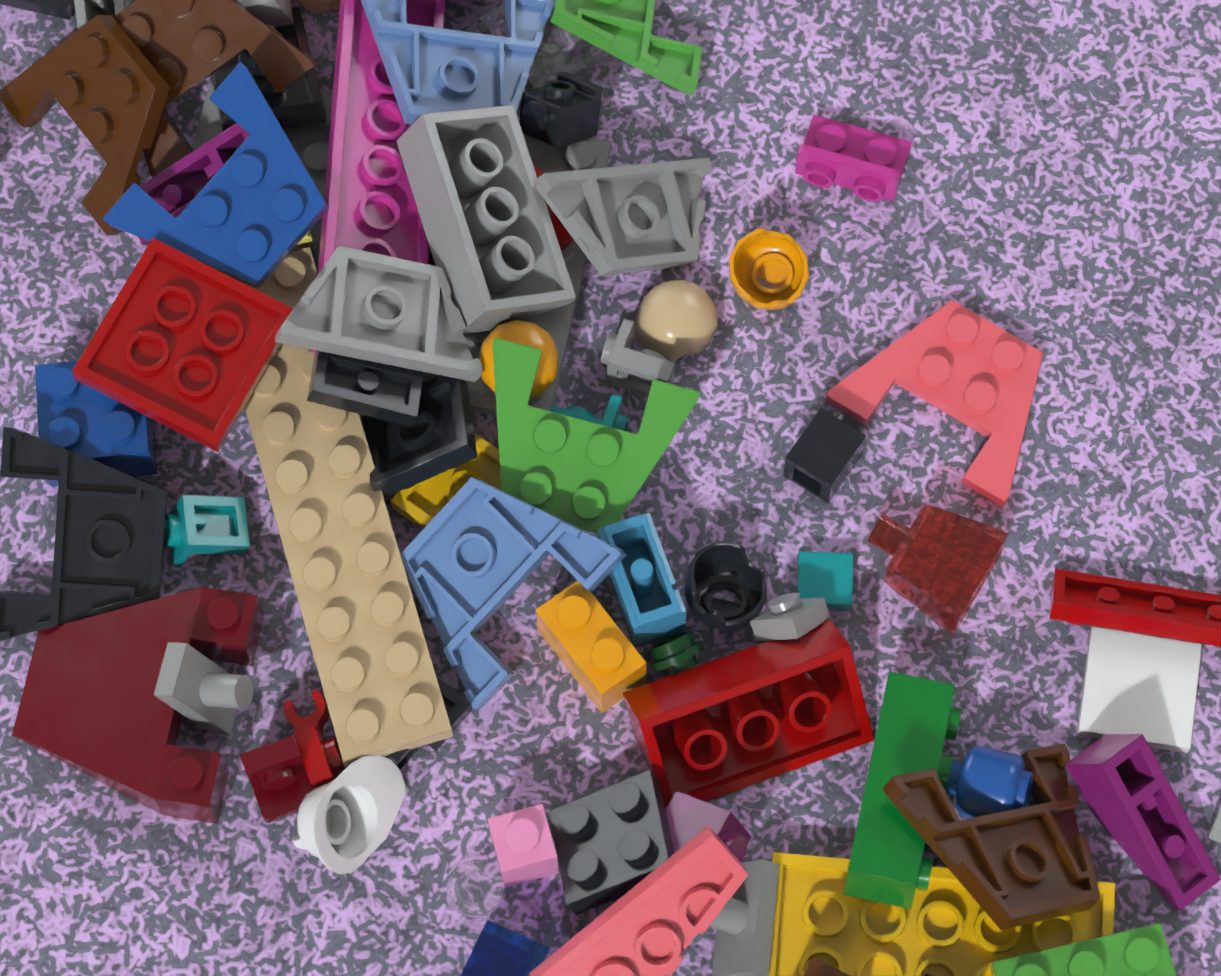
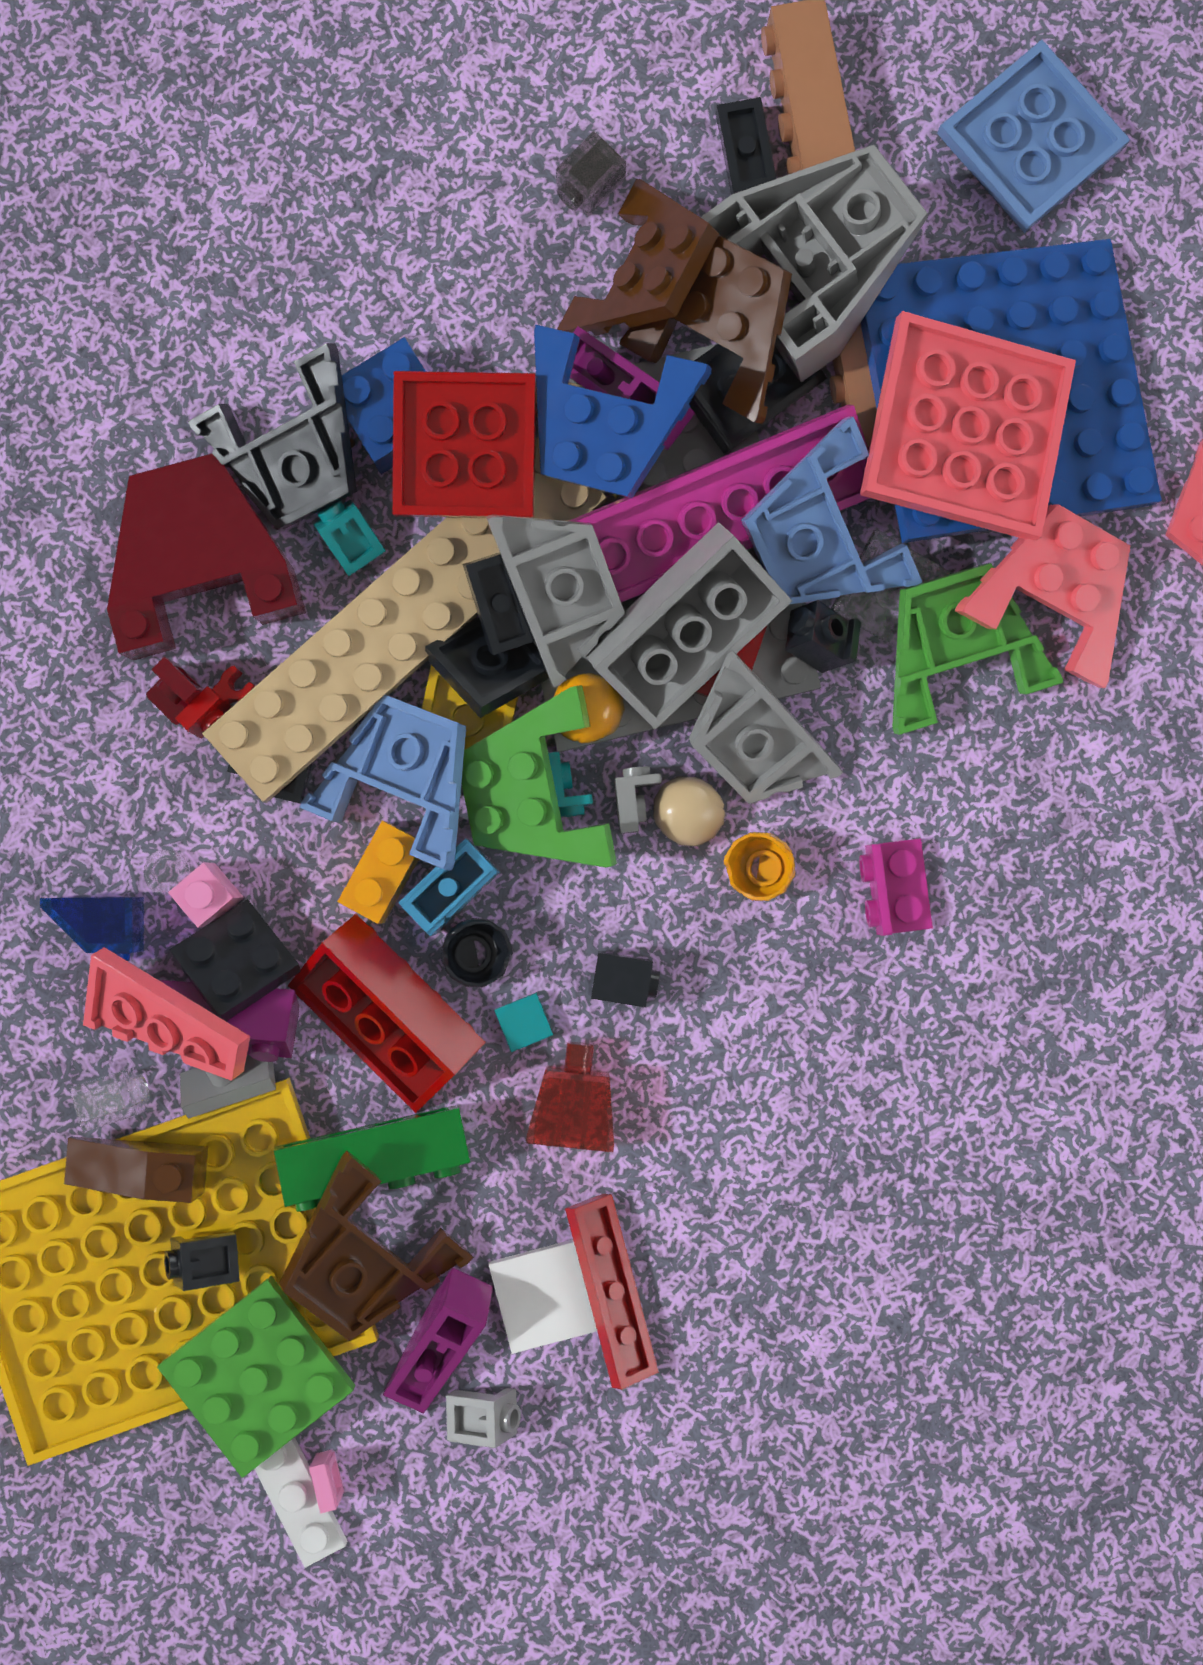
camera: 60 degrees right, 20 degrees up
light grey tile [154,642,254,736] -> none
white piece [291,755,406,874] -> none
dark green plate [650,630,704,676] -> none
light grey plate [750,593,830,641] -> none
coral wing [825,300,1043,507] -> none
blue head [946,746,1033,819] -> none

